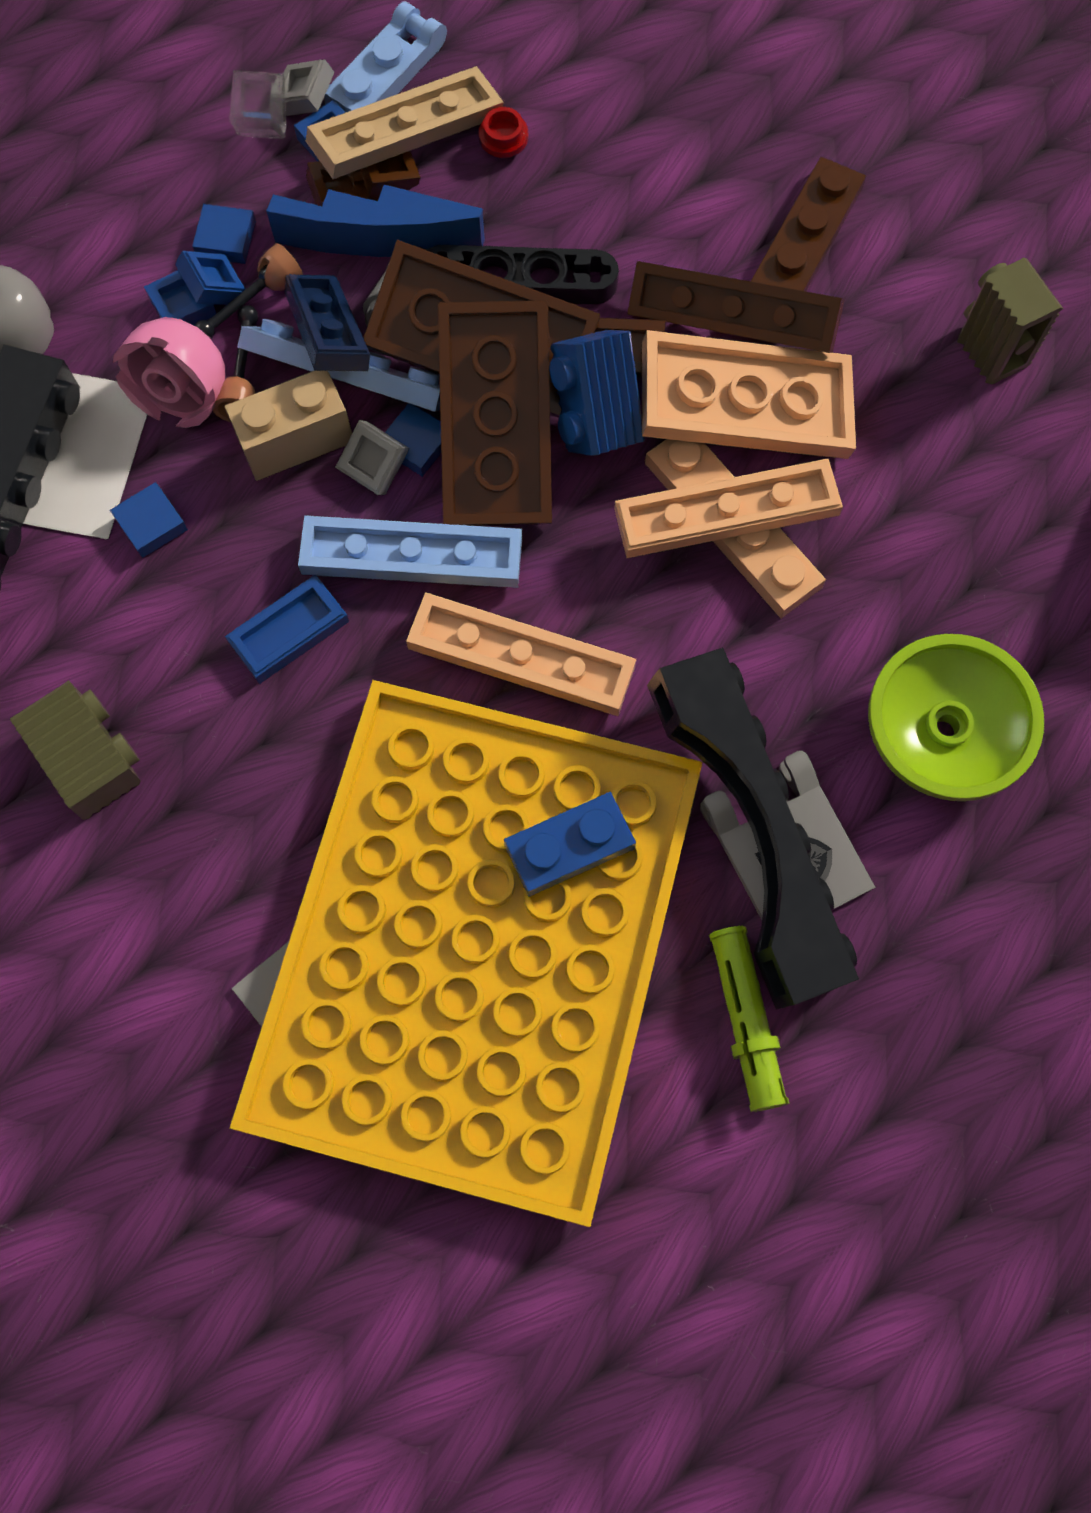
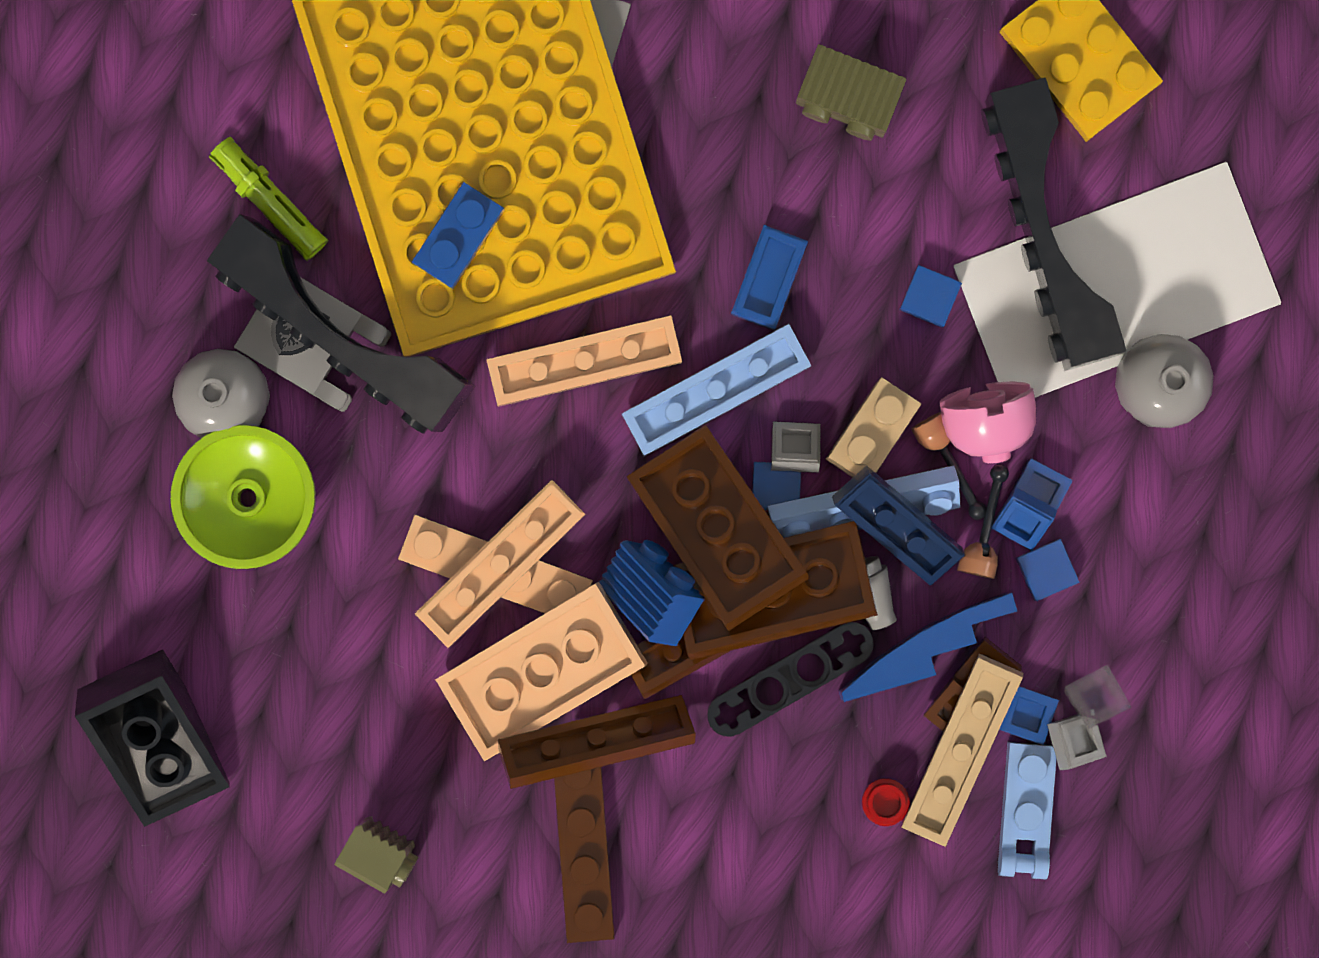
camera: 145 degrees right, 15 degrees up
none -> light grey cylinder [172,348,270,438]

